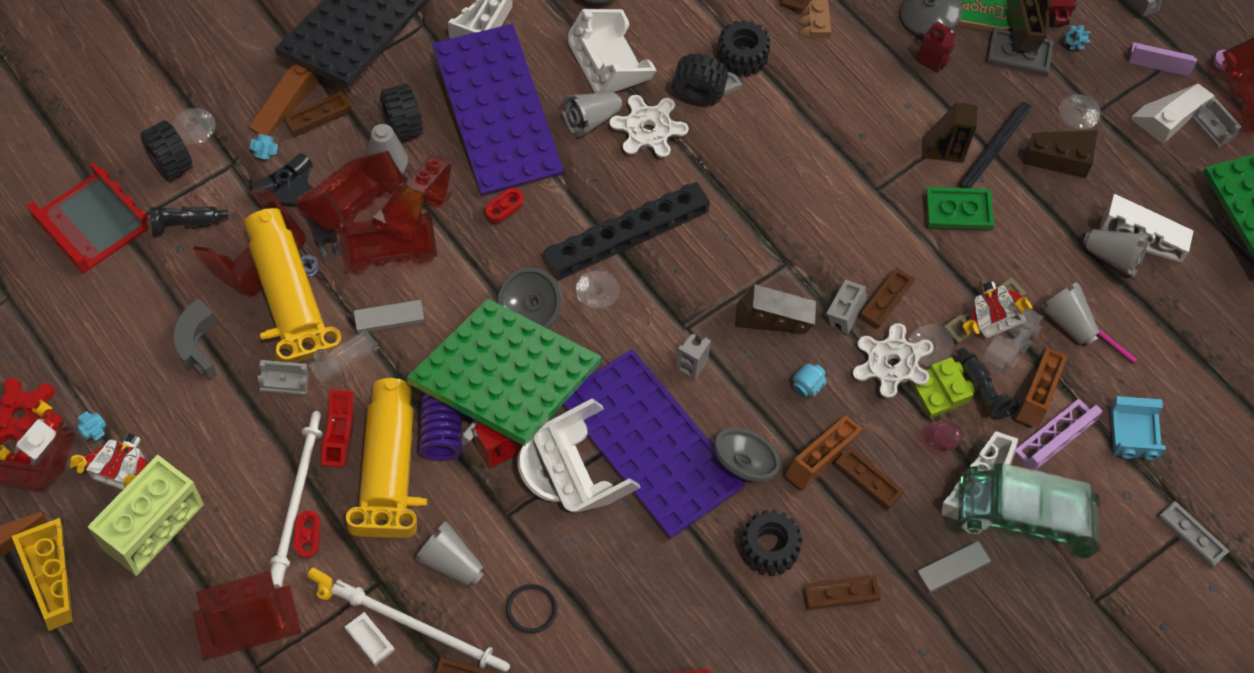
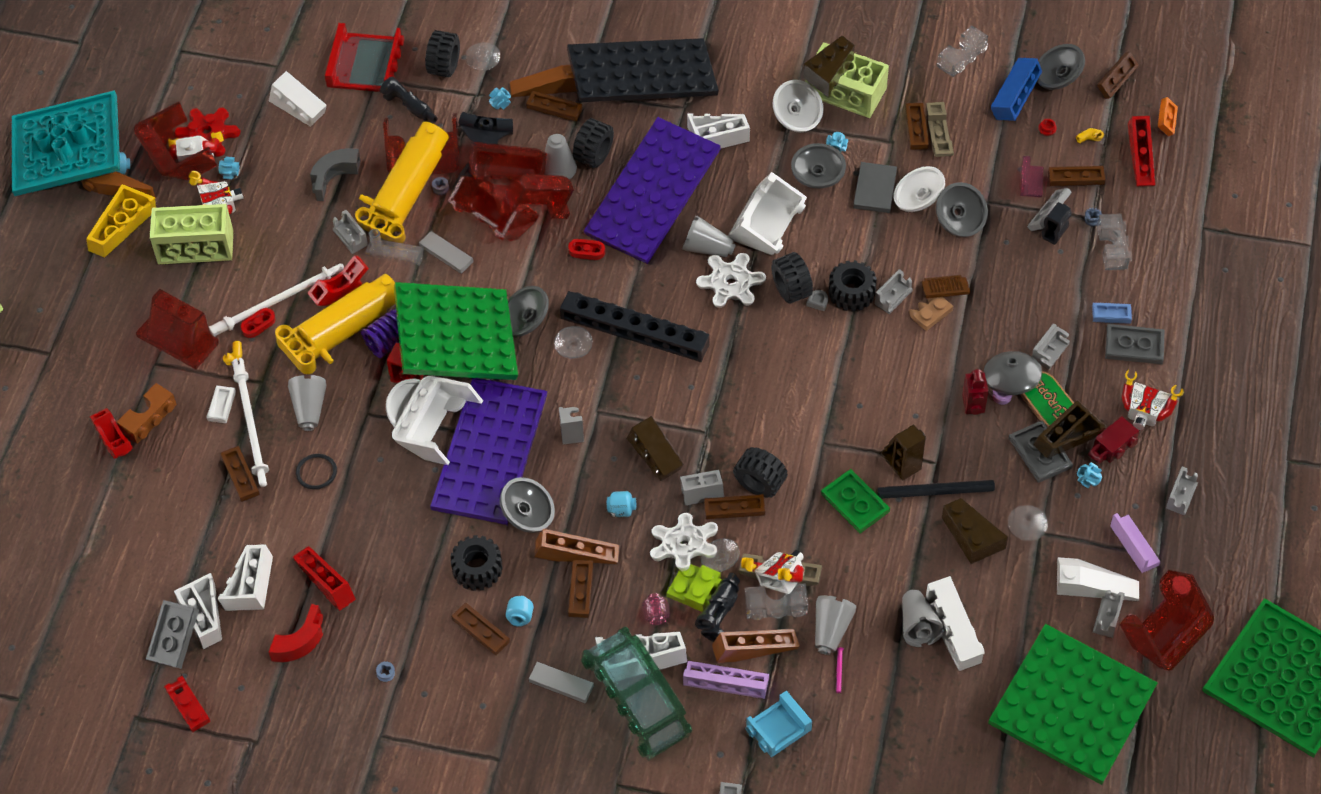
camera: 55 degrees right, 5 degrees down
none -> white wedge [269,71,327,127]
none -> medium azure head [505,596,534,626]
none -> black tyre [733,447,788,498]
none -> light grey hinge [875,269,913,314]

